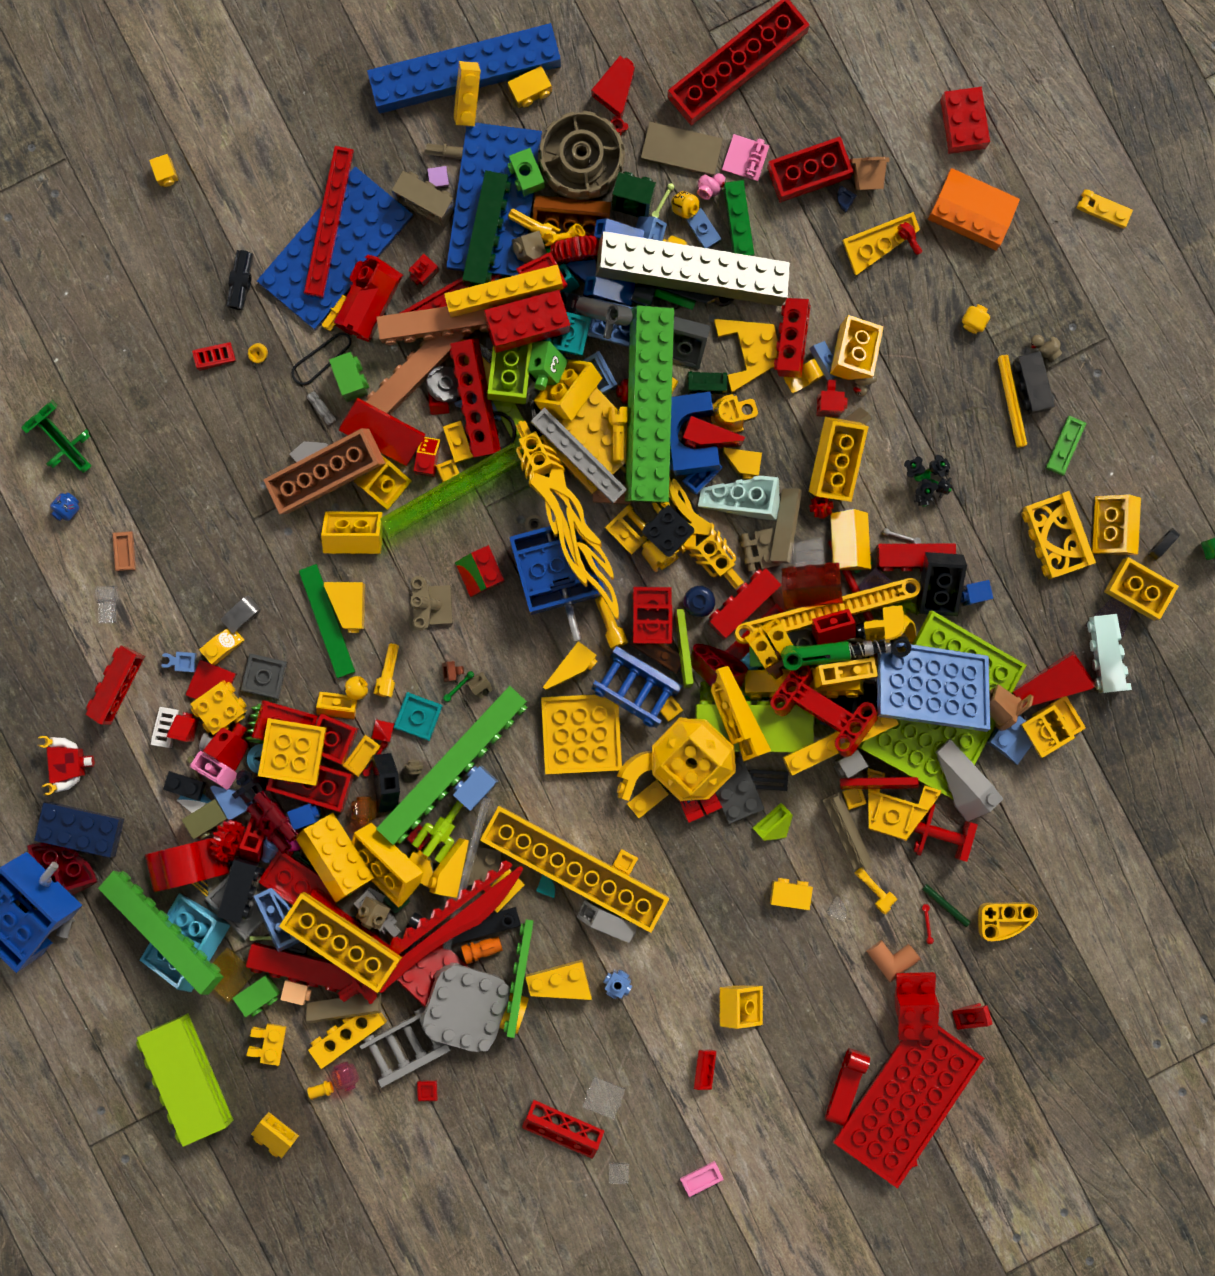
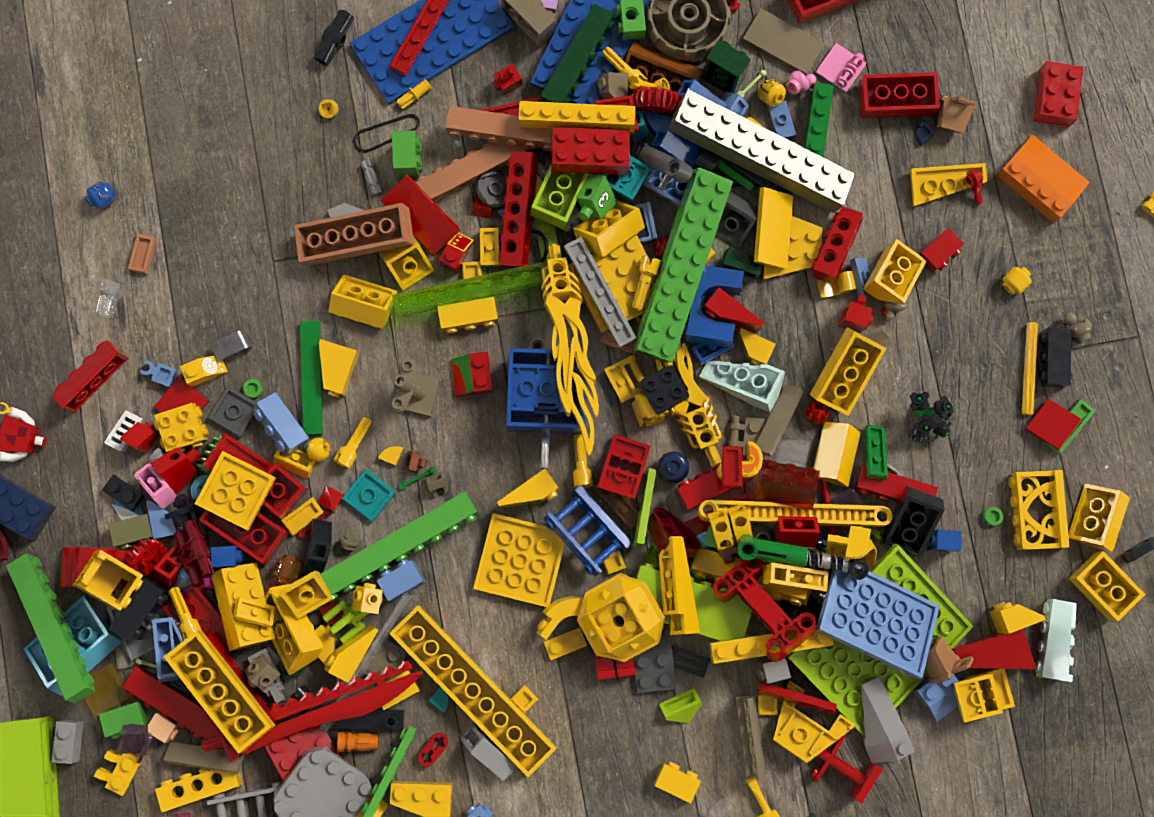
camera: 15 degrees right, 5 degrees down
green piece [21,399,92,473] -> none
red slope [192,342,236,371] -> none
red brick [334,255,403,342] -> none
yellow container [710,394,758,433] -> none
none -> light grey brick [52,720,84,764]
none -> yellow container [73,550,143,610]
none -> bracket [115,724,152,763]
none -> yellow piece [169,587,202,640]
none -> yellow plate [233,597,276,627]
none -> bright green tile [243,379,263,399]
none -> medium blue brick [253,392,309,456]
none -> yellow slope [279,571,333,618]
none -> yellow brick [352,583,383,614]
none -> yellow tile [378,446,404,466]
none -> red beam [418,732,449,767]
none -> yellow brick [437,297,498,334]
none -> yellow animal [717,441,763,480]
none -> red tile [721,446,743,487]
none -> yellow tile [754,187,793,270]
none -> green tile [864,425,888,480]
none -> red brick [919,228,964,273]
none -> bright green tile [982,507,1003,526]
none -> yellow slope [989,602,1046,634]
none -> red tile [1026,399,1082,451]

